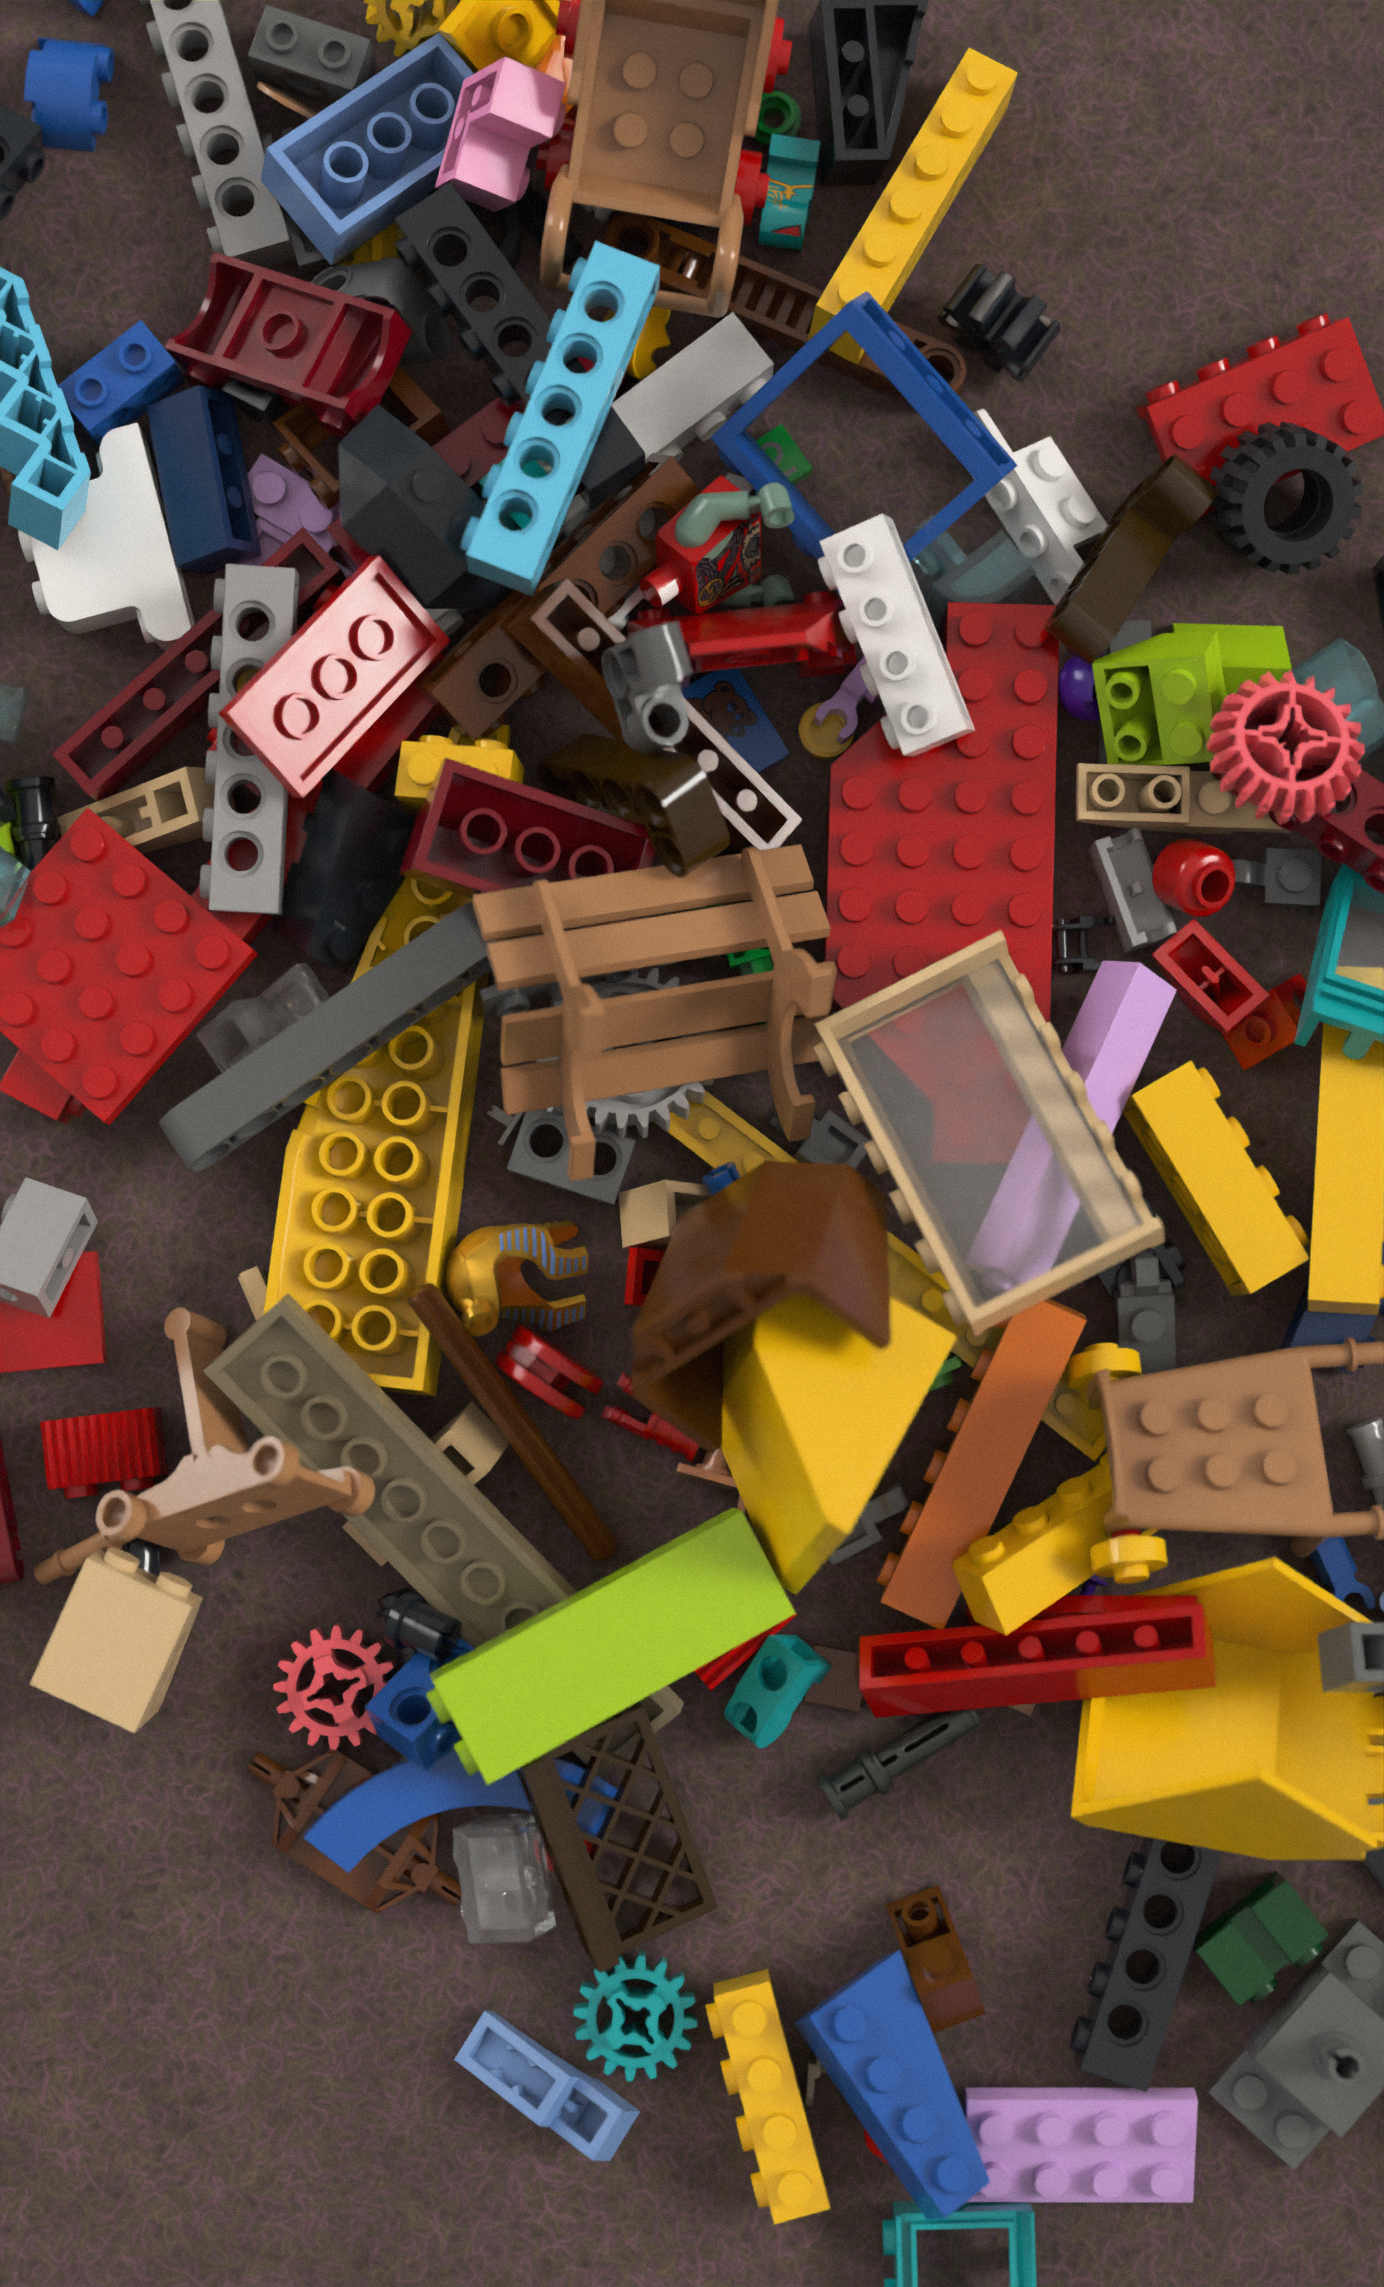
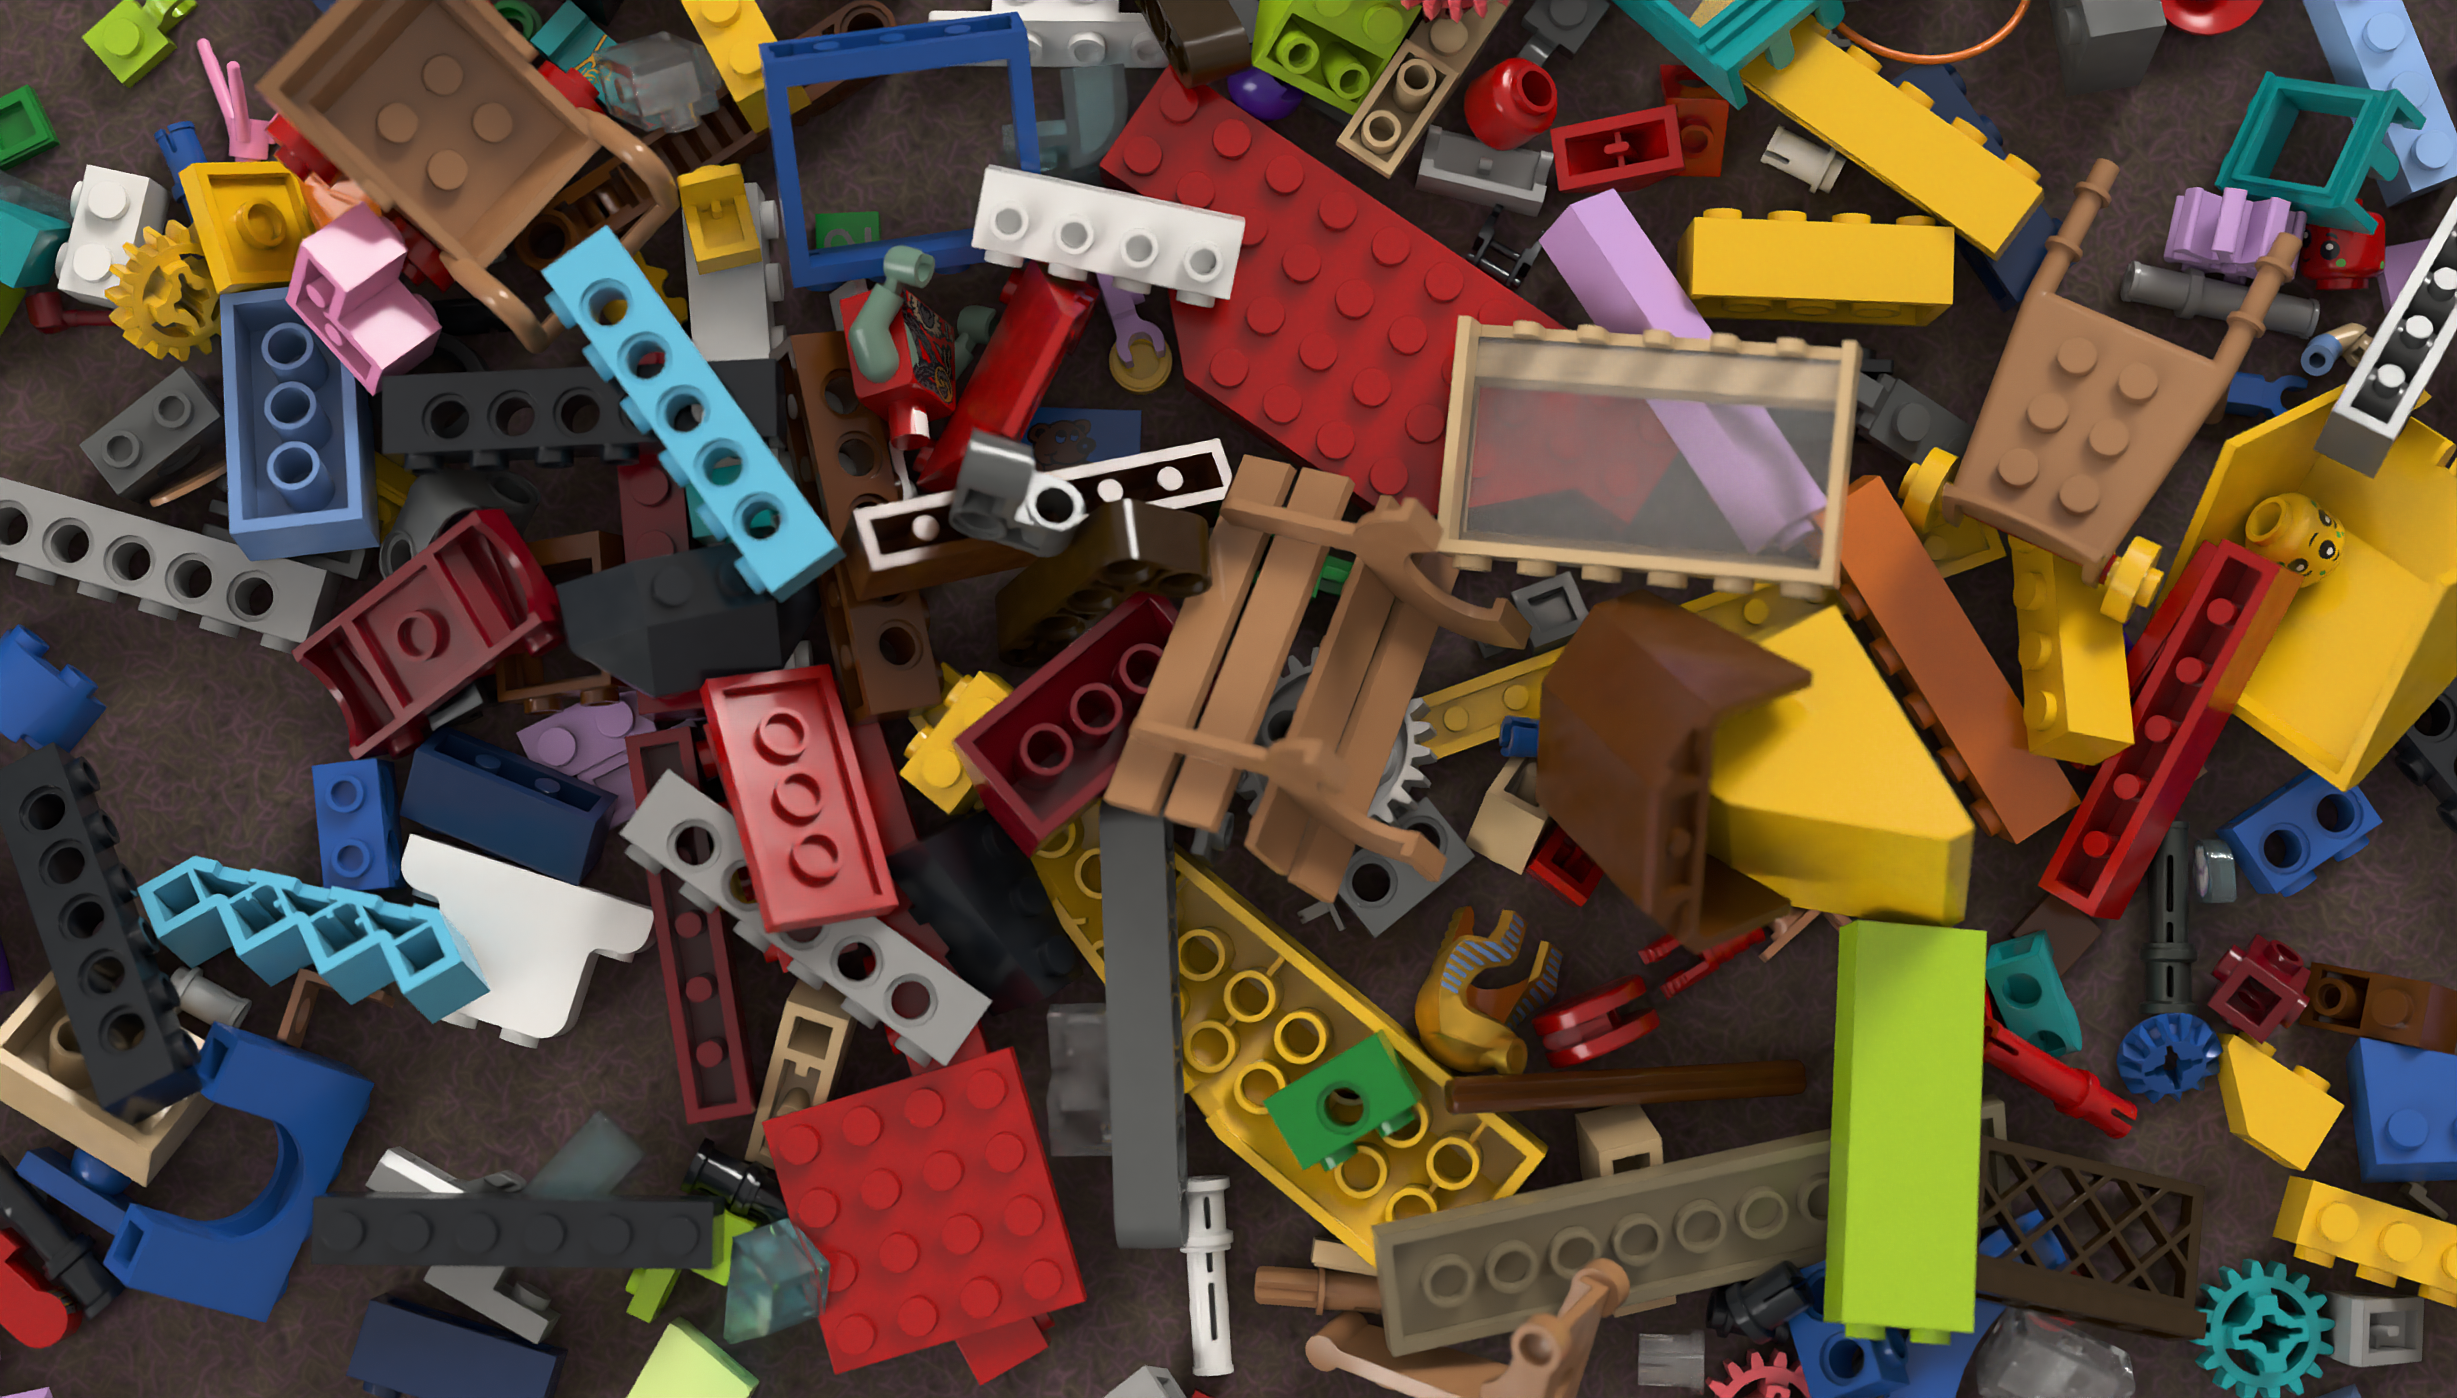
camera: 60 degrees left, 0 degrees up
none -> clear brick [592,31,722,133]
none -> yellow bracket [676,163,762,275]
none -> white pin [1180,1175,1234,1376]
none -> medium nougat axle [1254,1266,1382,1315]
none -> green brick [1263,1029,1423,1172]
none -> clear bush [1638,1328,1705,1395]
none -> white pin [1760,125,1846,194]
none -> red pin [1983,1019,2138,1139]
none -> blue gear [2116,1013,2223,1104]
none -> clear light blue tile [2191,838,2237,904]
none -> dark red brick [2207,933,2311,1044]
none -> blue brick [2215,767,2383,897]
none -> yellow slope [2216,1031,2345,1171]
none -> yellow head [2245,492,2345,587]
none -> light grey slope [2321,1290,2424,1367]

